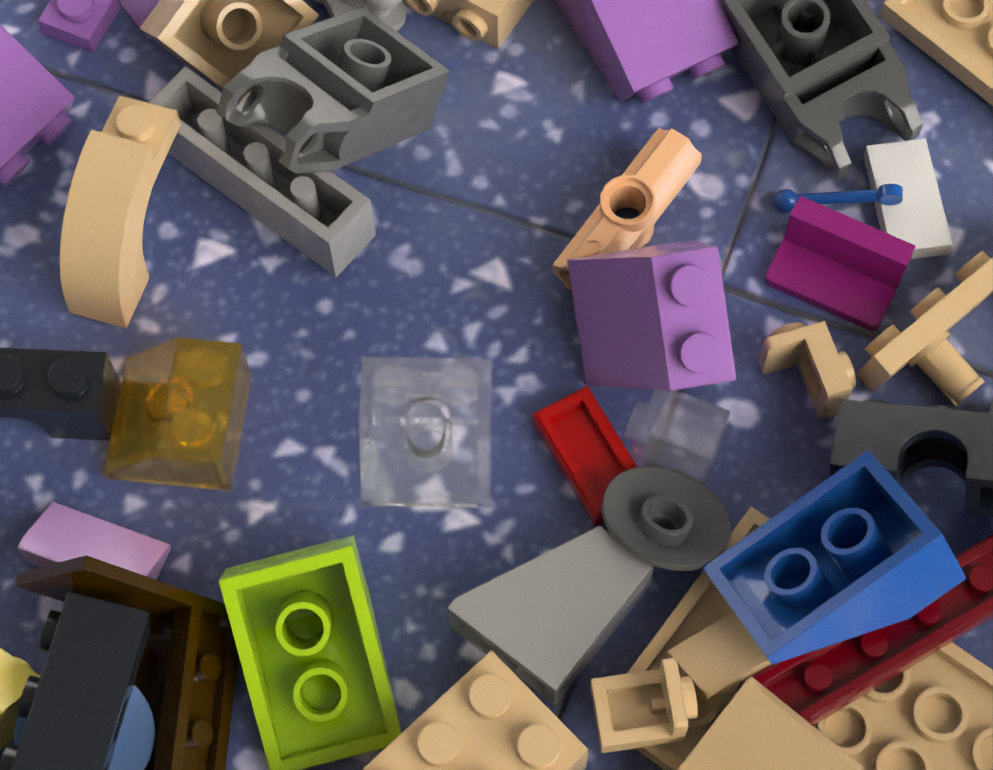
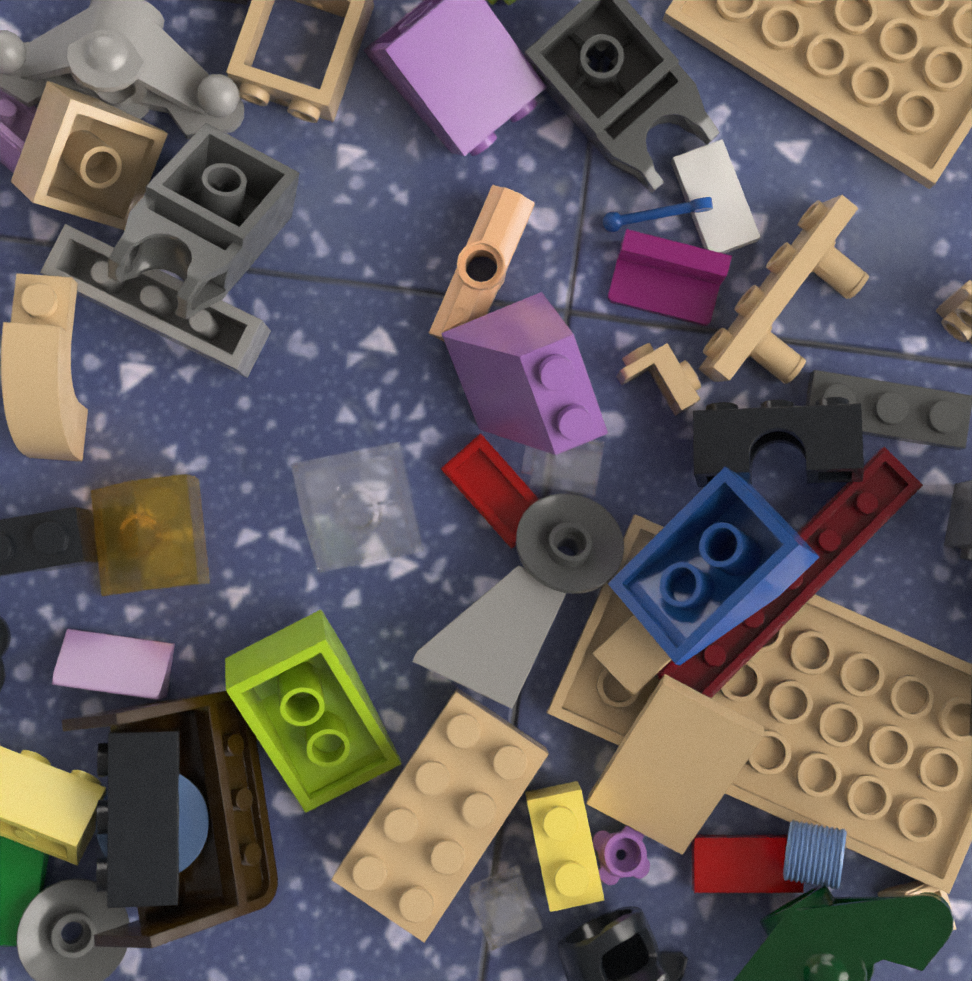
camera: 15 degrees left, 20 degrees up
tan bracket [590,657,698,753] -> none

